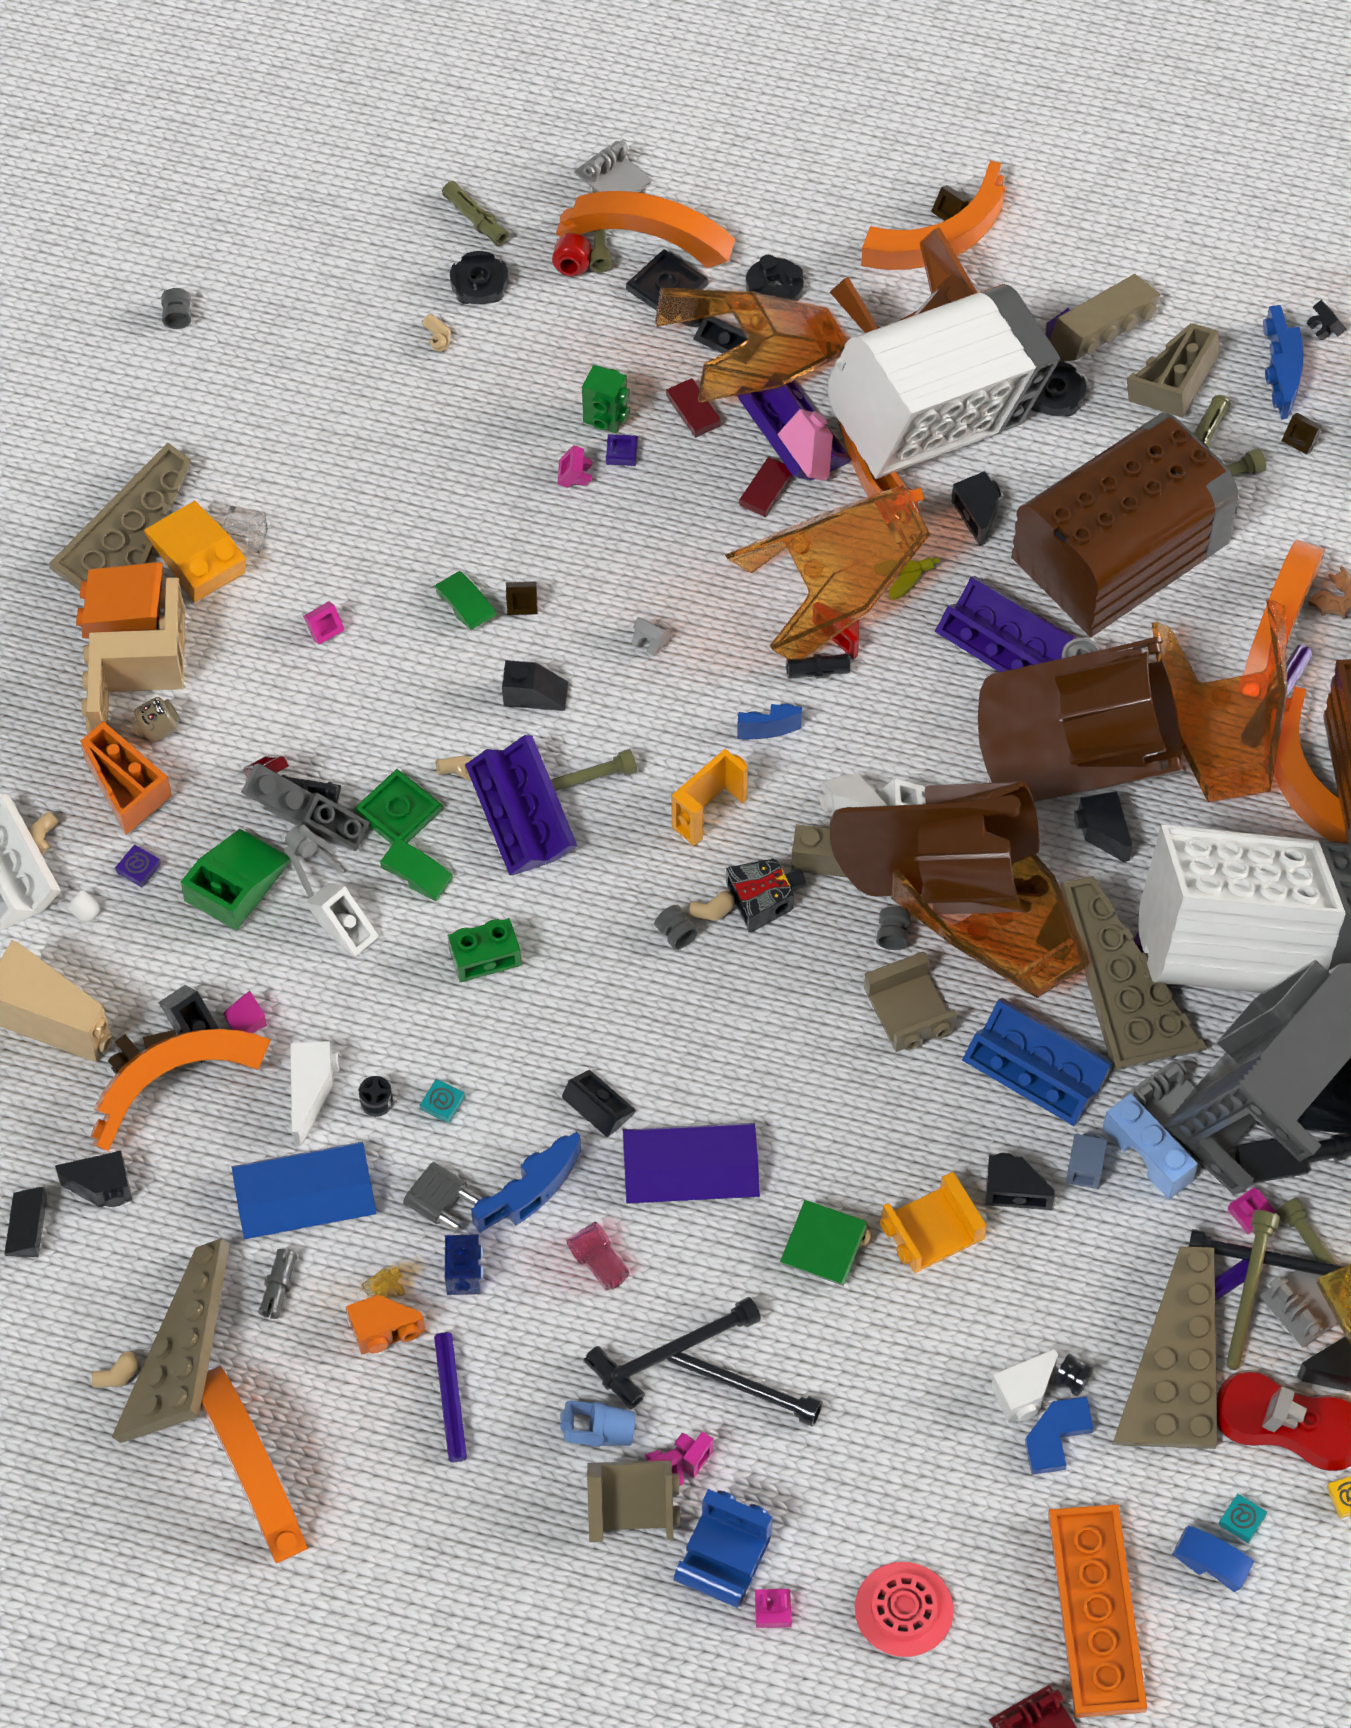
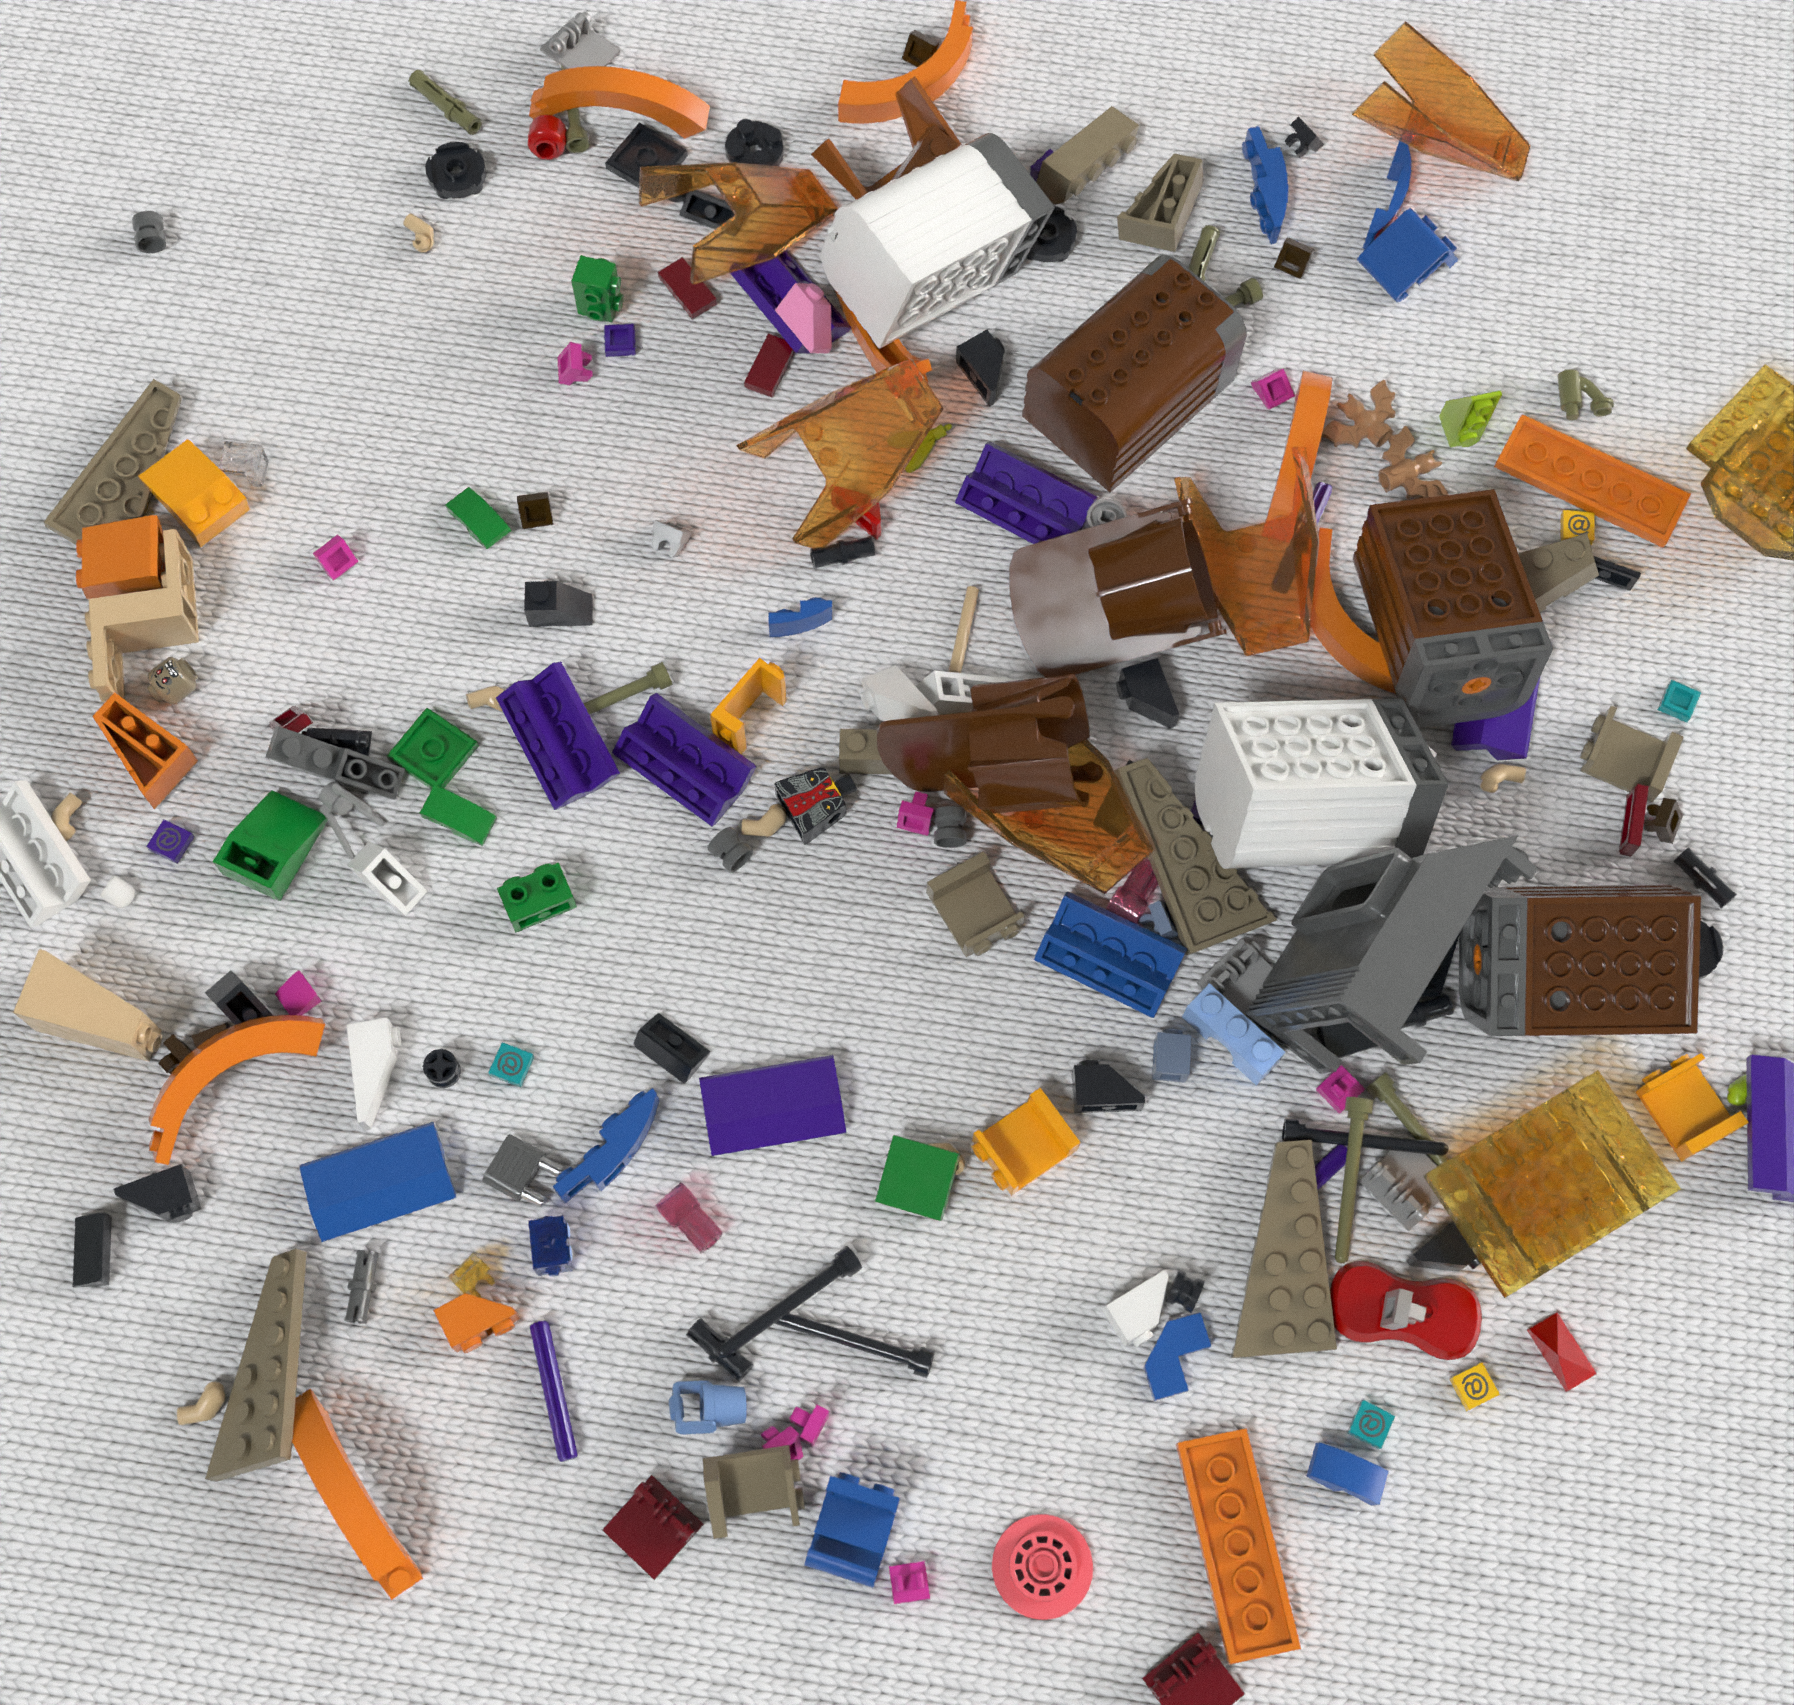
camera: 10 degrees left, 10 degrees up
none -> dark red hinge [602,1475,704,1580]
none -> dark purple slope [612,693,757,827]
none -> dark pink tile [897,791,934,836]
none -> tan bar [948,586,979,673]
none -> clear pink piece [1106,859,1158,924]
none -> sand blue tile [1139,900,1178,940]
none -> dark pink slope [1250,368,1295,410]

